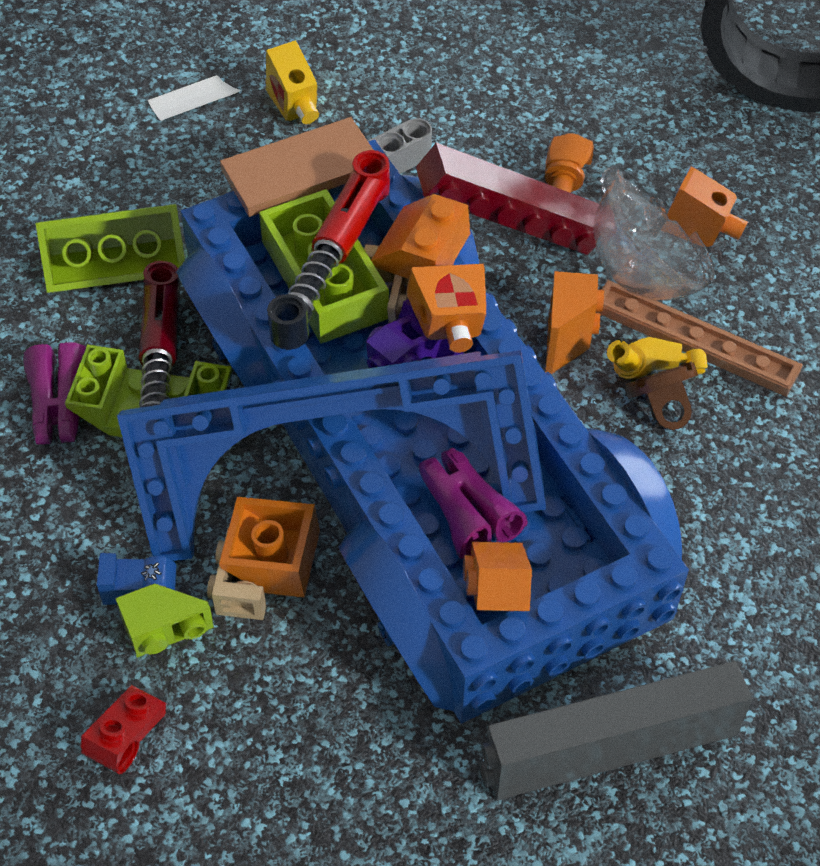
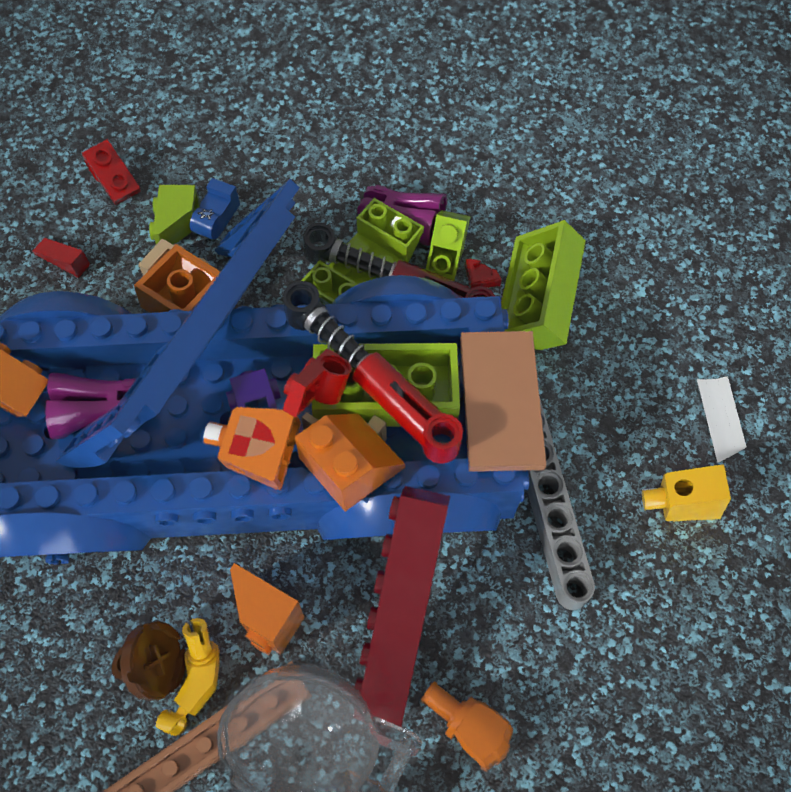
camera: 115 degrees right, 10 degrees up
none -> red piece [32,238,90,278]
none -> red plate [283,349,352,417]
none -> lime slope [426,210,471,281]
none -> red tile [465,259,502,288]

